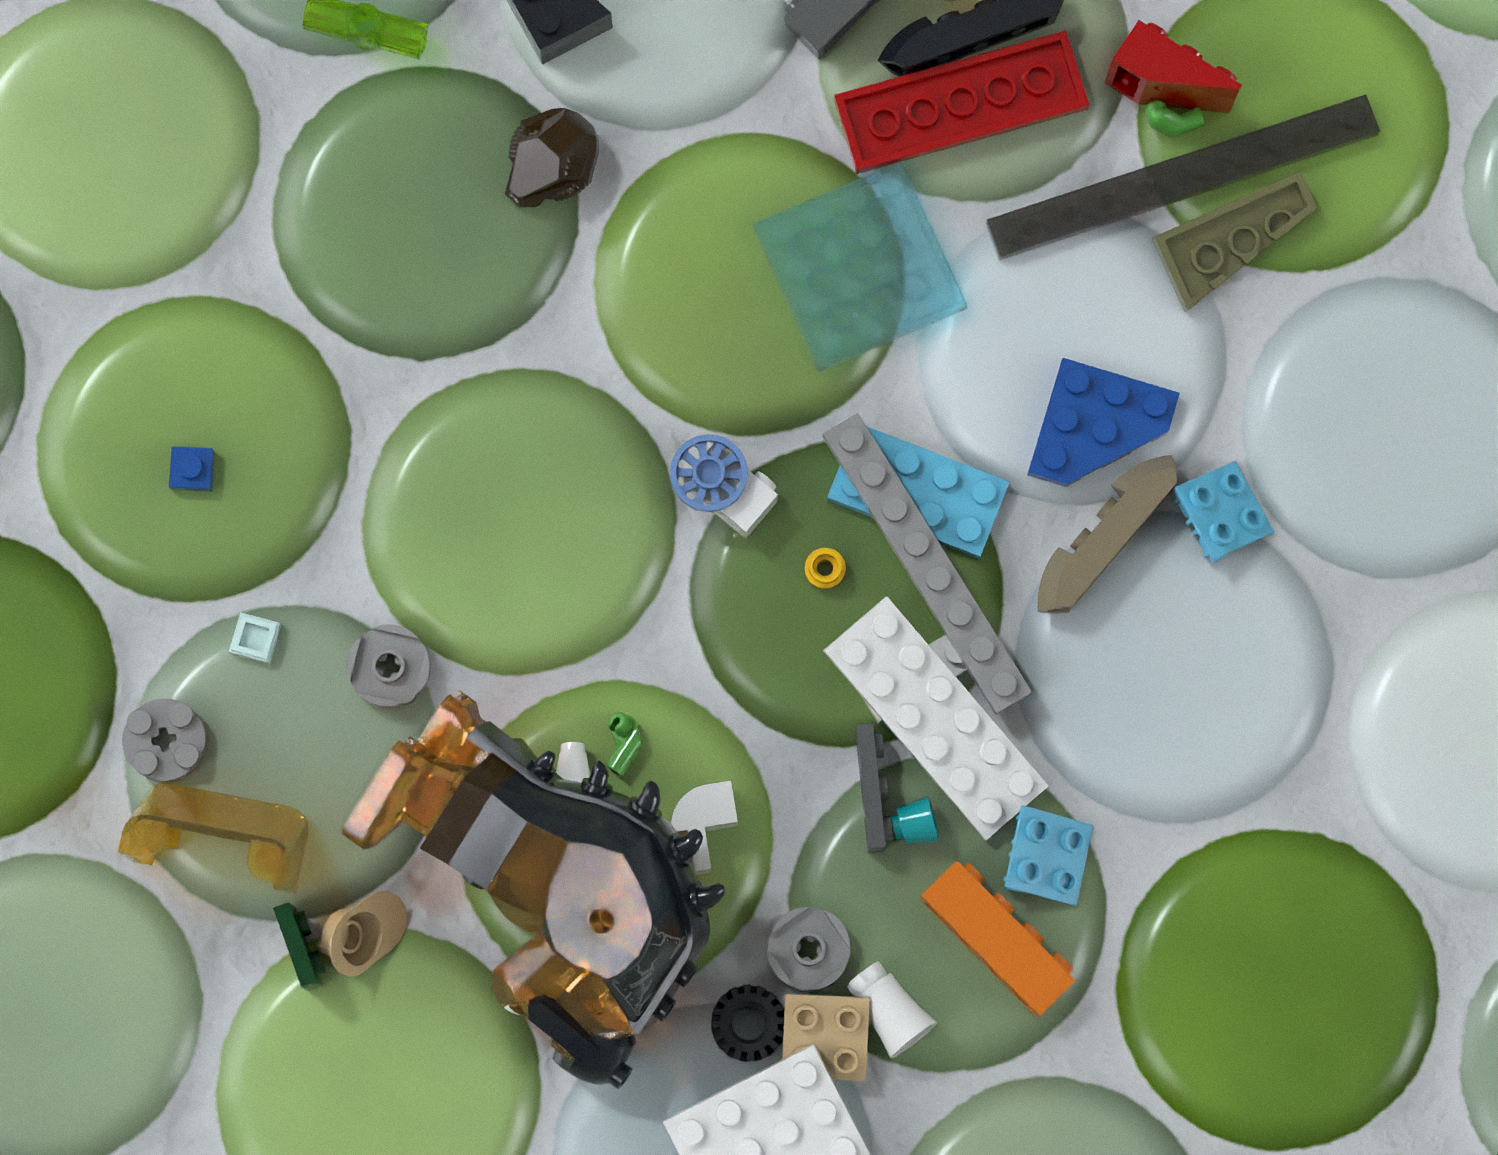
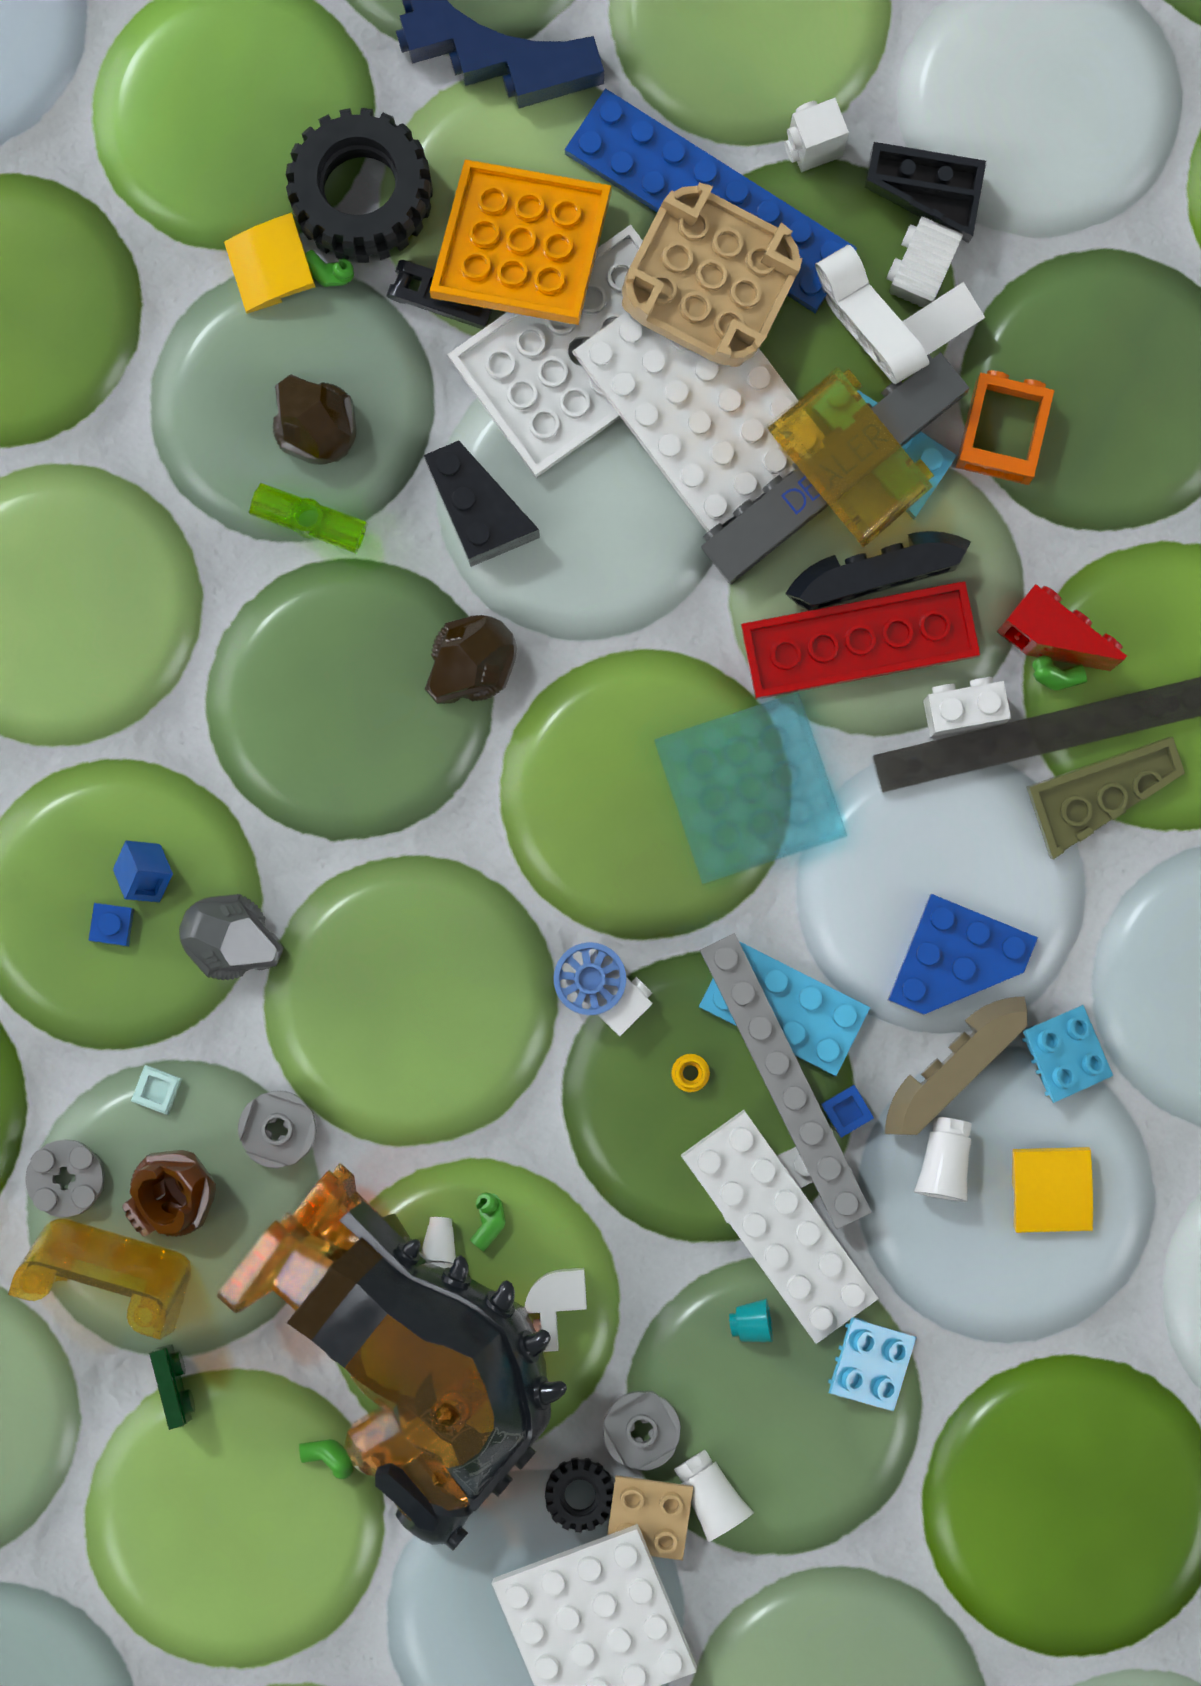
camera: 10 degrees right, 5 degrees up
tan piece [316,891,407,977] -> none
dark grey plate [855,723,893,853] -> none
orange brick [919,861,1076,1018] -> none
none -> blue panel [113,840,173,902]
none -> reddish brown helmet [122,1150,216,1237]
none -> dark grey helmet [179,894,284,980]
none -> bright green arm [299,1439,354,1479]
none -> blue plate [820,1085,874,1138]
none -> white plant [914,1117,972,1202]
none -> white brick [923,677,1011,737]
none -> yellow slope [1012,1147,1093,1233]

